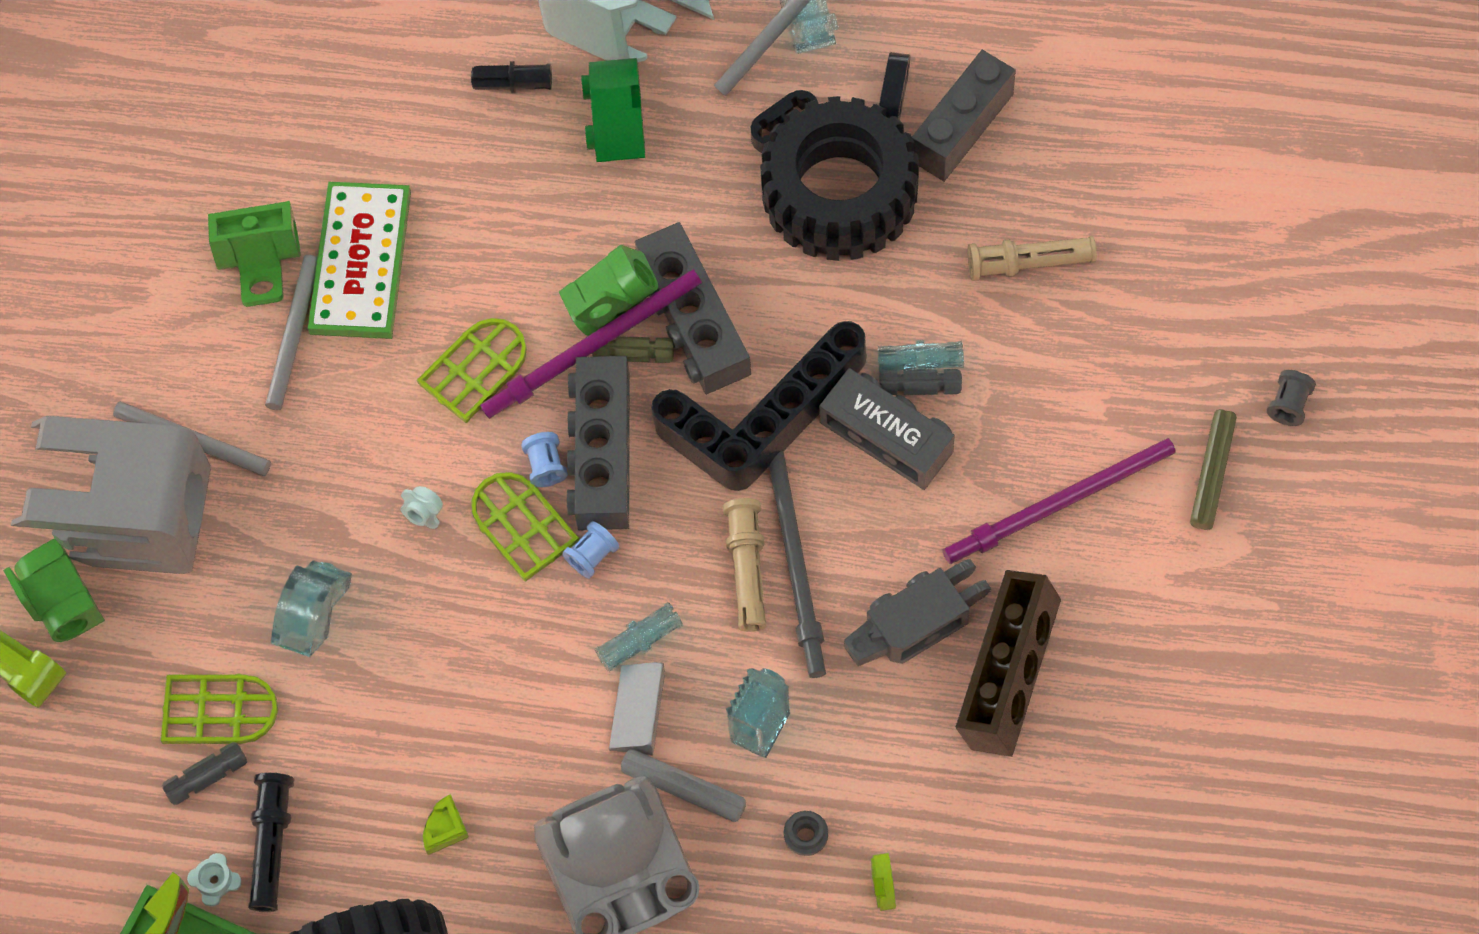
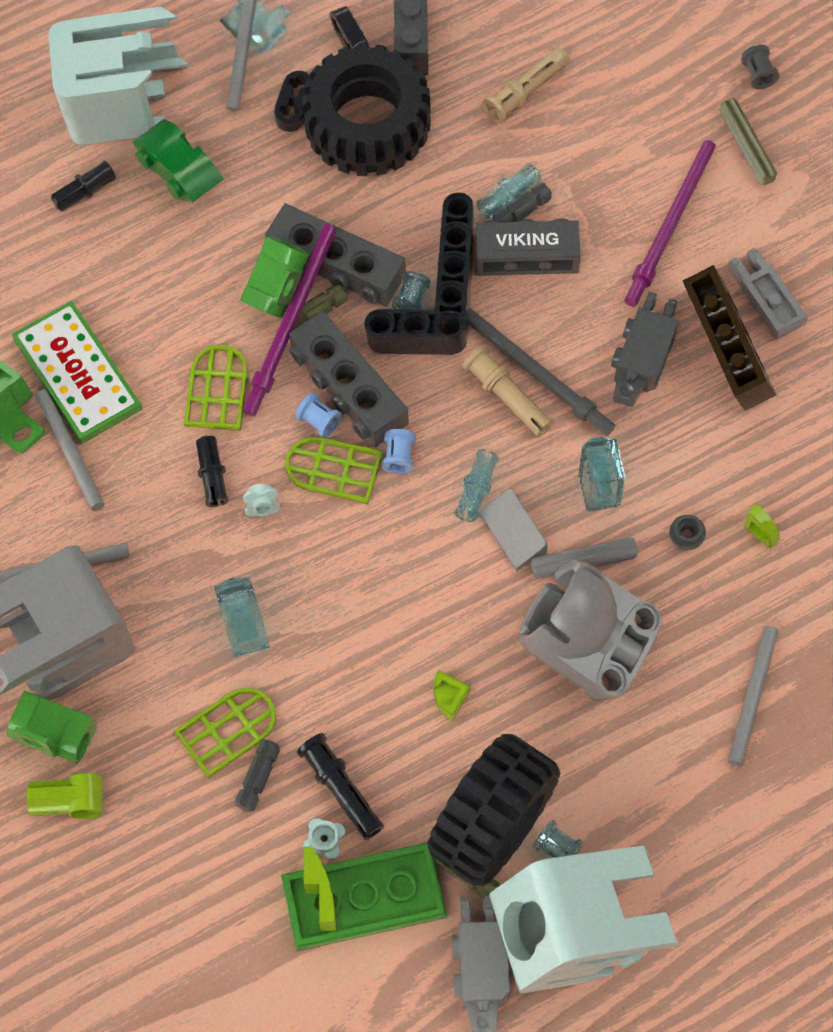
camera: 40 degrees left, 0 degrees up
none -> black axle [196,435,229,507]
none -> clear light blue bush [392,271,431,310]
none -> light grey hinge [728,248,808,339]

